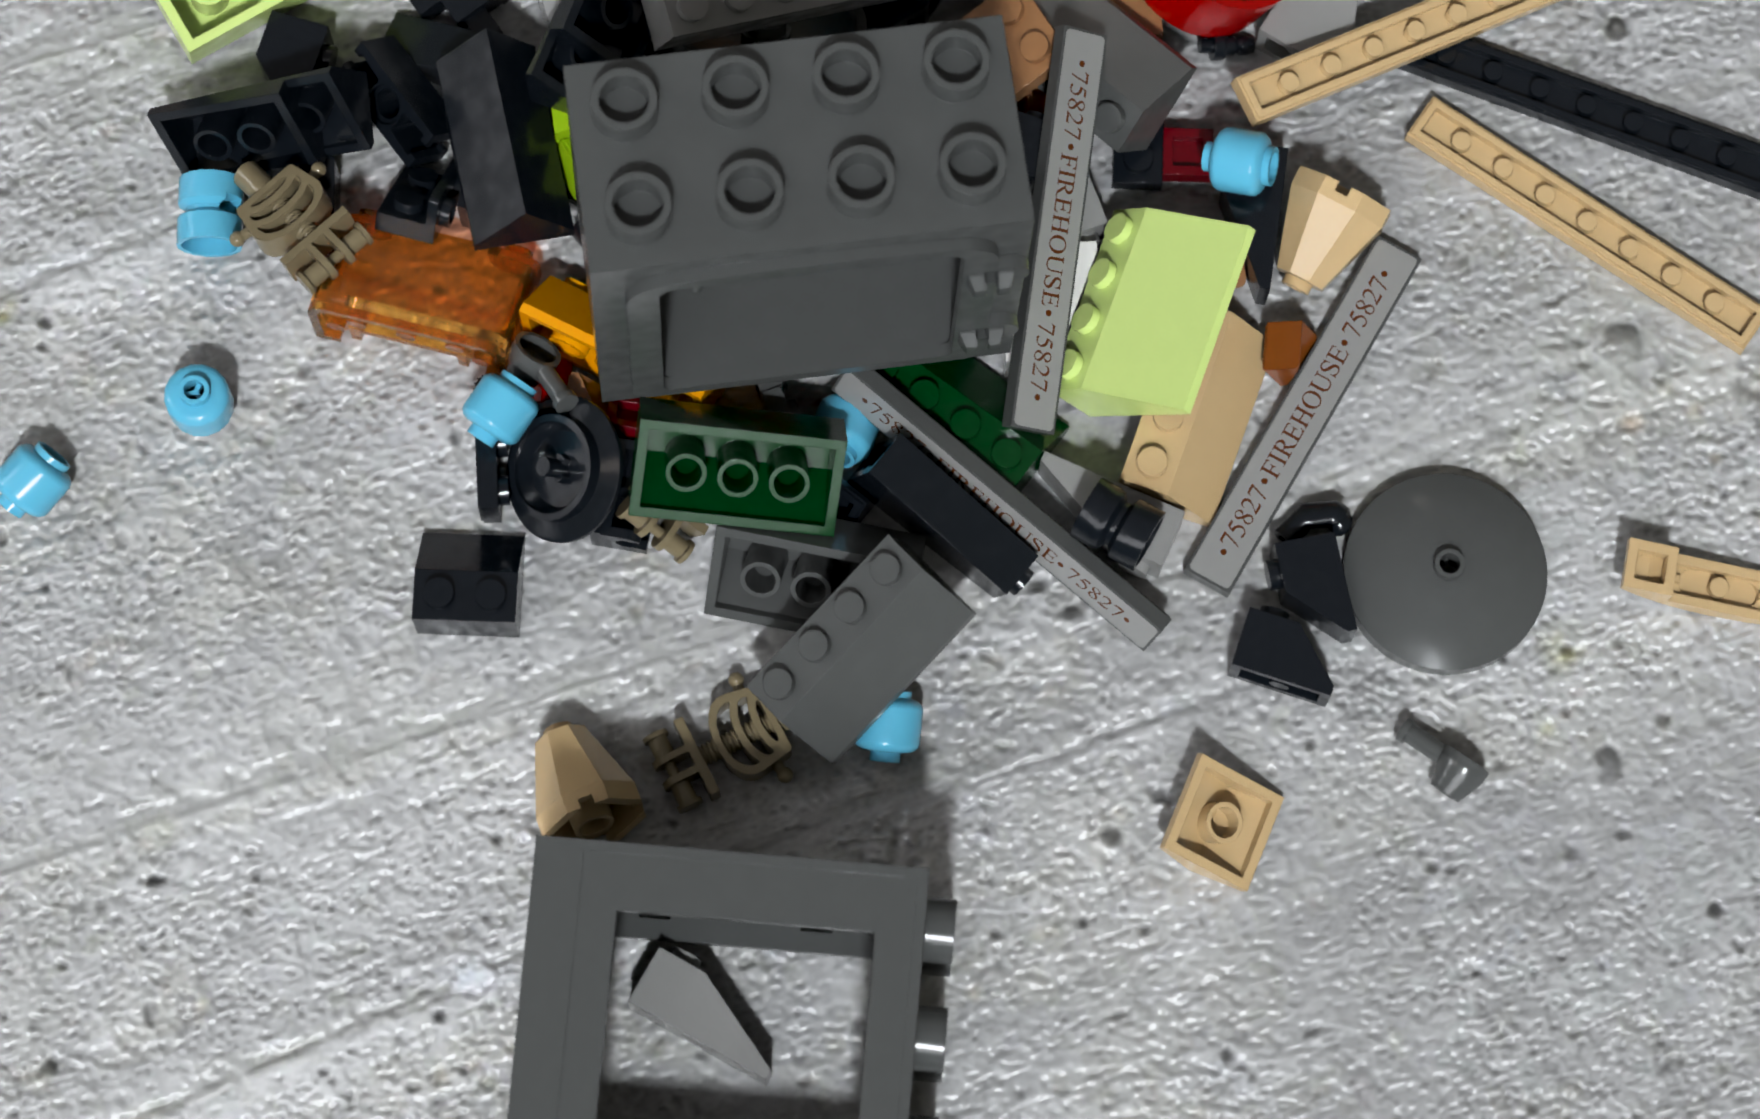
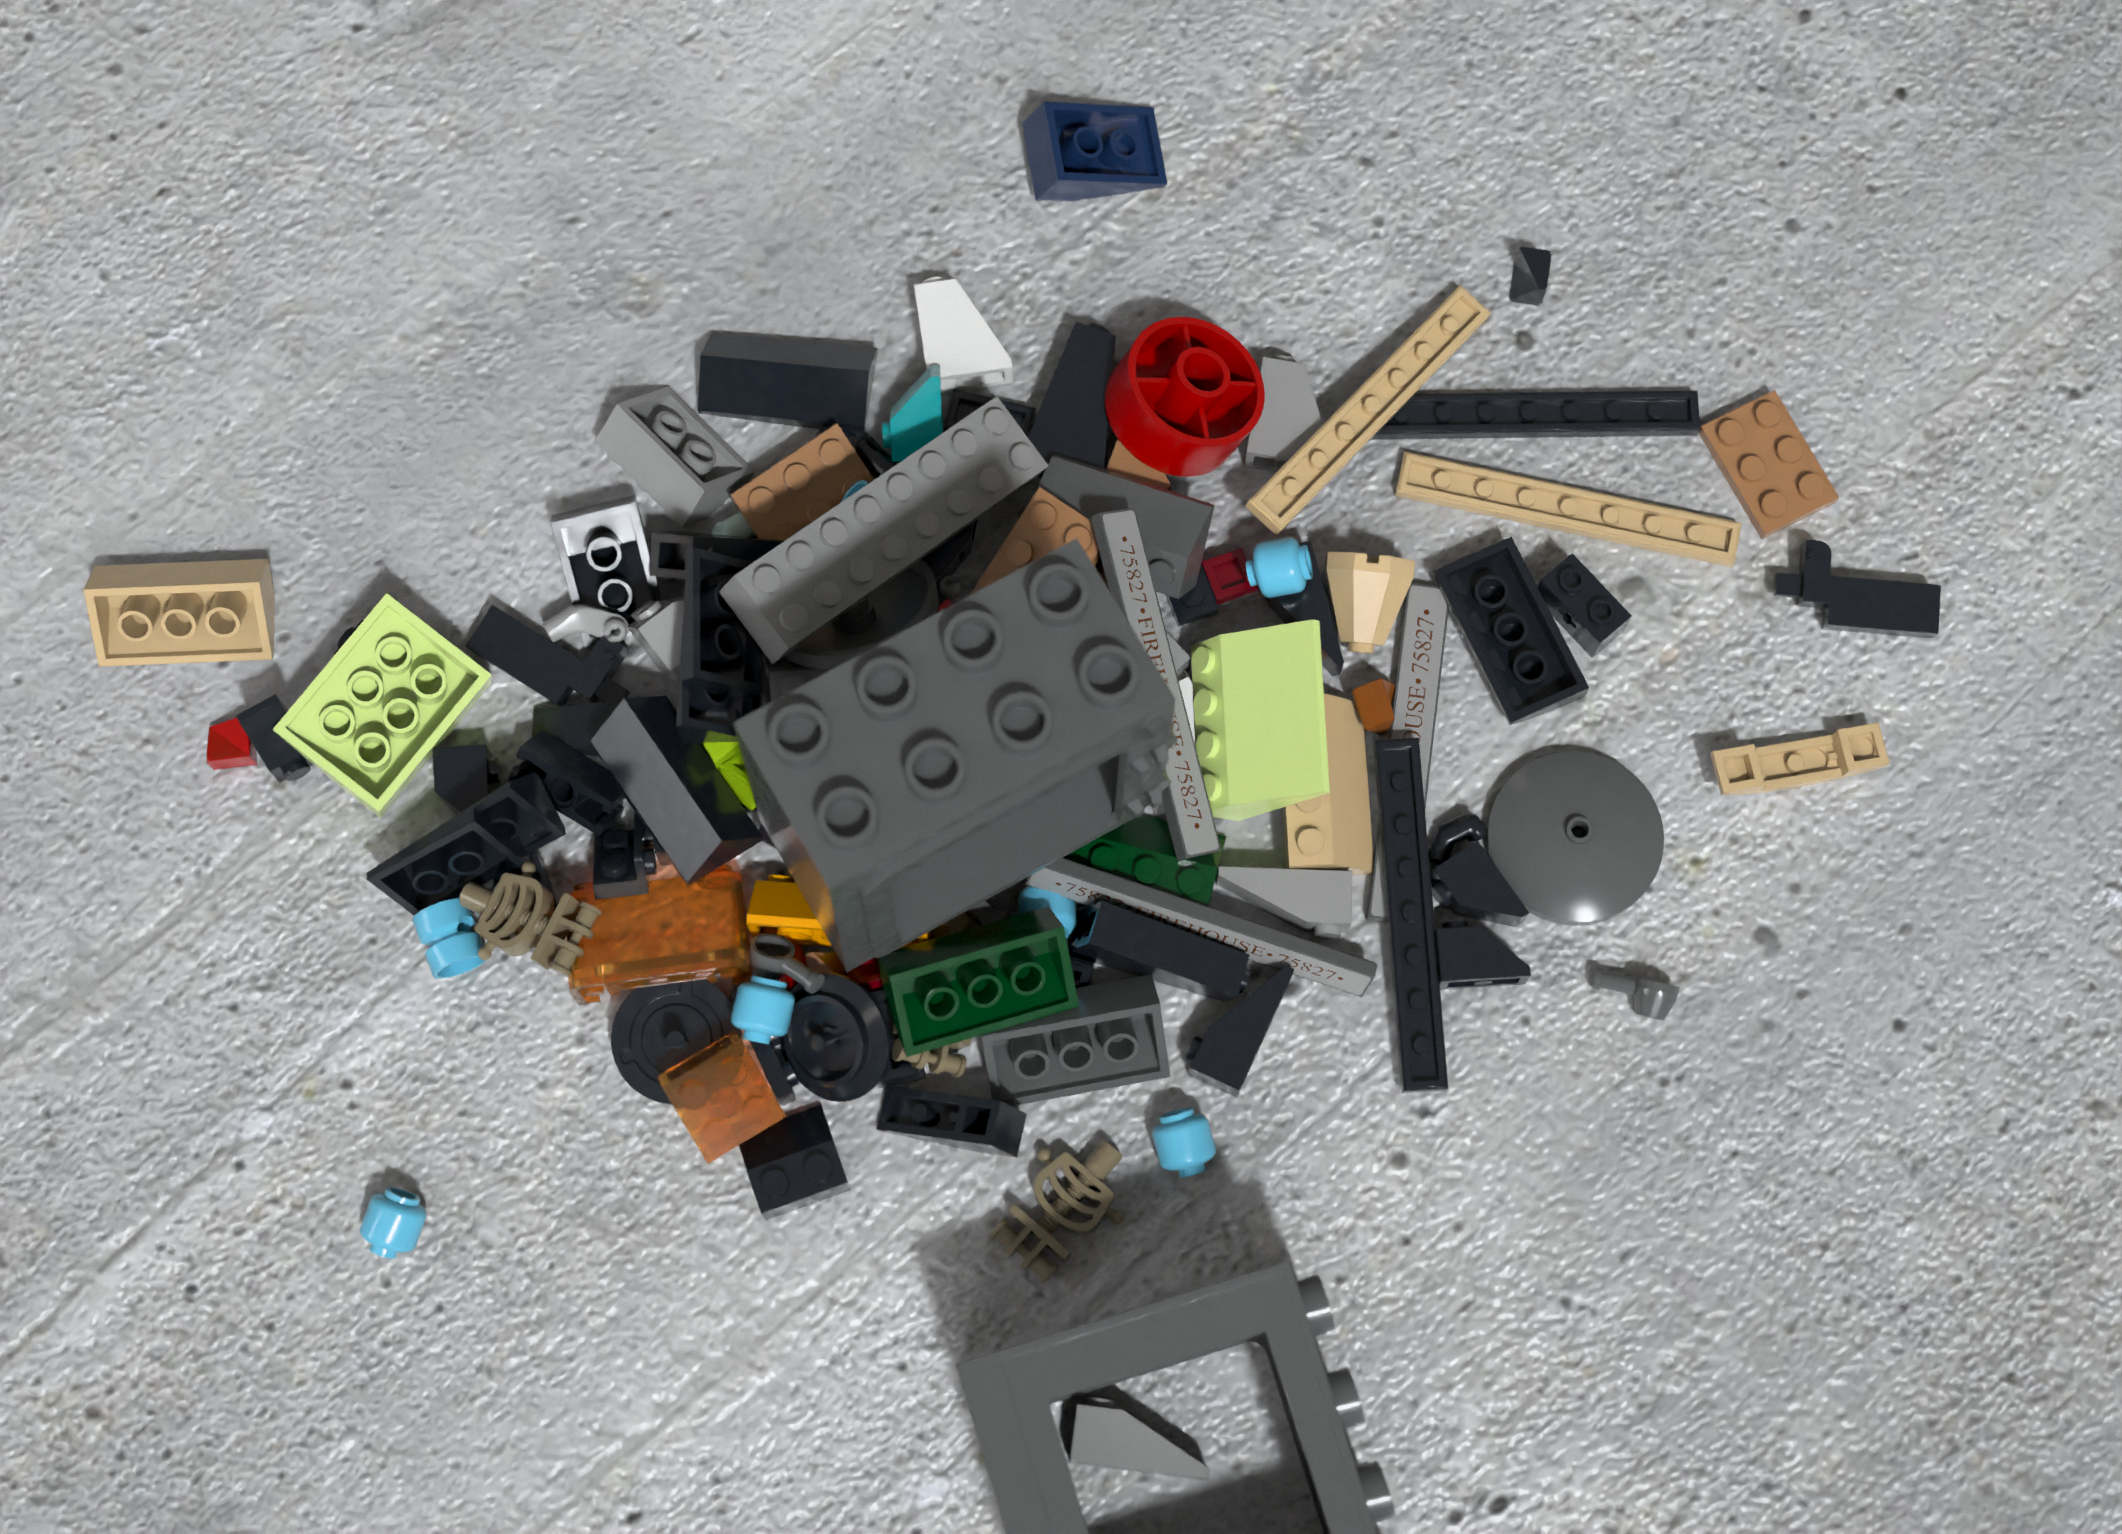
camera: 20 degrees left, 0 degrees up
medium azure head [164,364,234,436] -> none
tan cone [535,721,646,841] -> none
dark grey slope [746,534,976,765] -> none
black wheel [1070,478,1166,571] -> none
tan slope [1159,753,1284,892] -> none
black piece [1198,36,1255,61] -> none
none -> black piece [611,974,742,1105]
none -> clear orange brick [657,1030,786,1164]
none -> black slope [877,1086,1027,1158]
none -> black slope [1185,966,1295,1098]
none -> black tile [1373,738,1448,1093]
none -> black slope [1433,536,1589,725]
none -> black brick [1538,553,1632,658]

